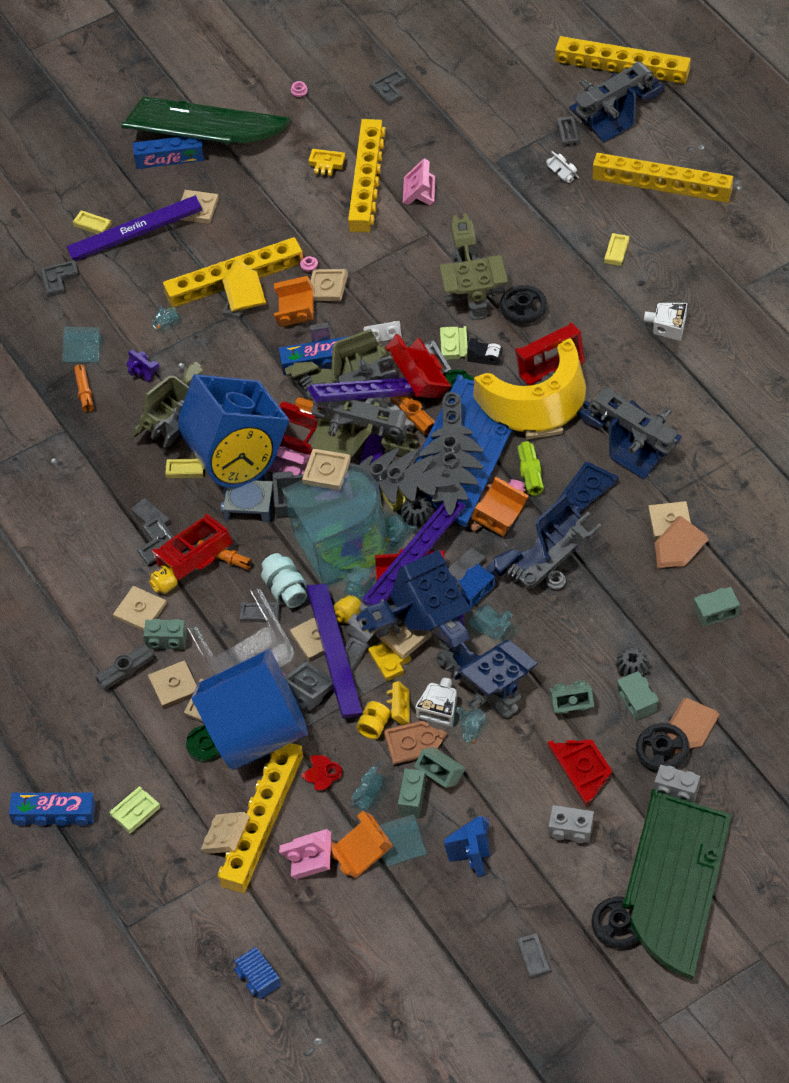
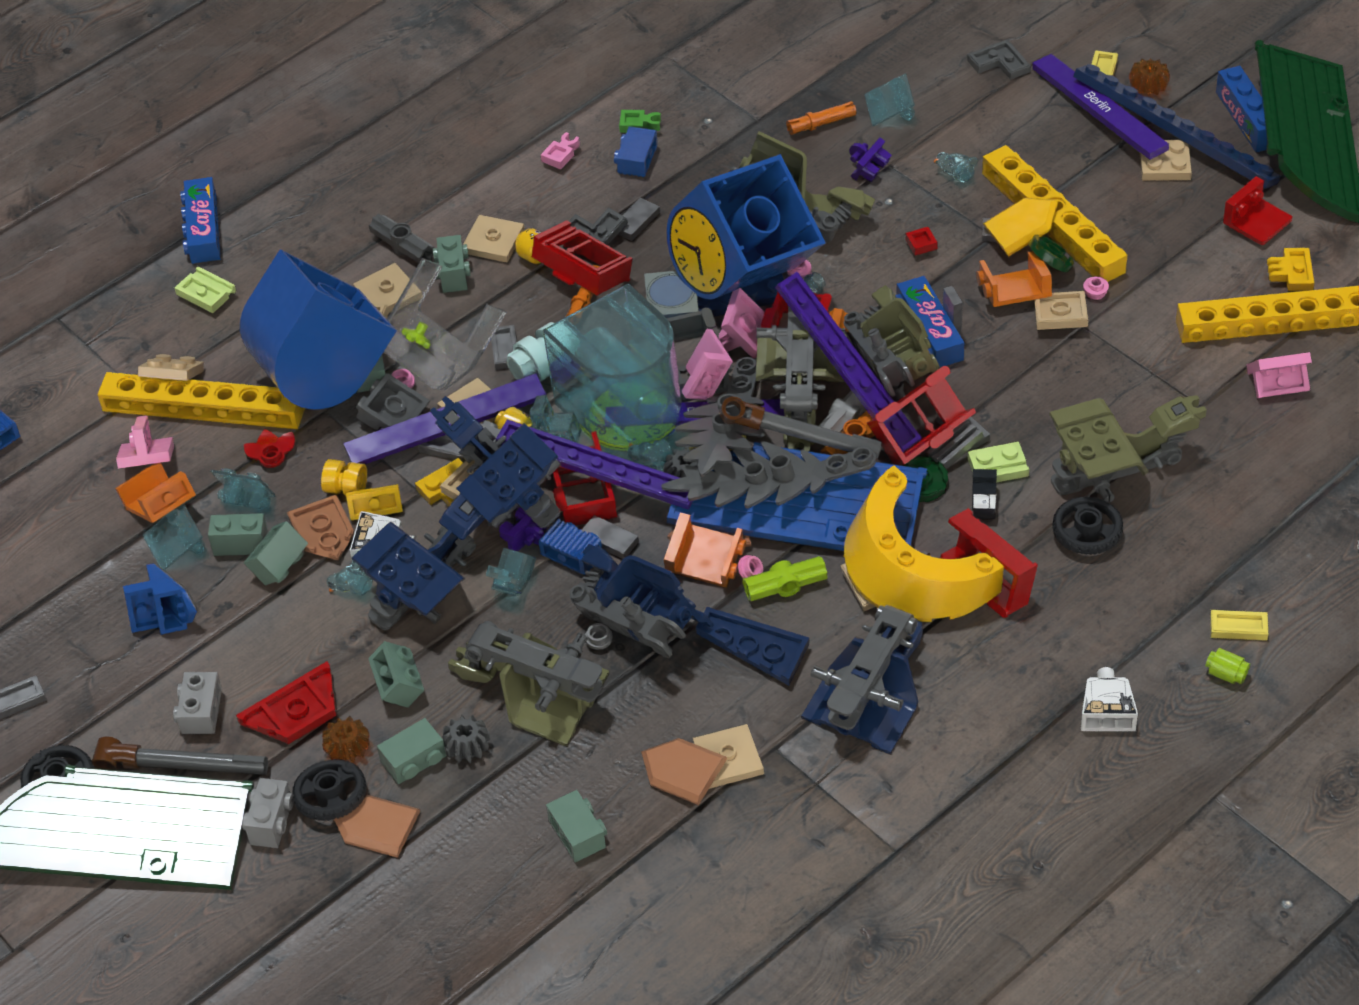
camera: 80 degrees right, 5 degrees down
tan plate [302,449,351,490] -> none
white hinge [363,321,402,342] -> none
none -> dark grey piece [92,736,268,775]
none -> clear orange gear [322,715,370,764]
none -> lime plant [401,322,431,349]
none -> piece [448,621,609,746]
none -> bright pink plate [541,132,580,169]
none -> blue brick [614,127,658,178]
none -> bright green plate [619,110,661,133]
none -> dark grey piece [720,397,882,458]
none -> red plate [905,227,938,256]
none -> dark green tile [1028,234,1074,272]
none -> dark blue plate [1073,64,1281,189]
none -> clear orange gear [1129,57,1170,96]
none -> lime brick [1205,648,1250,684]
none -> red bracket [1223,176,1292,245]

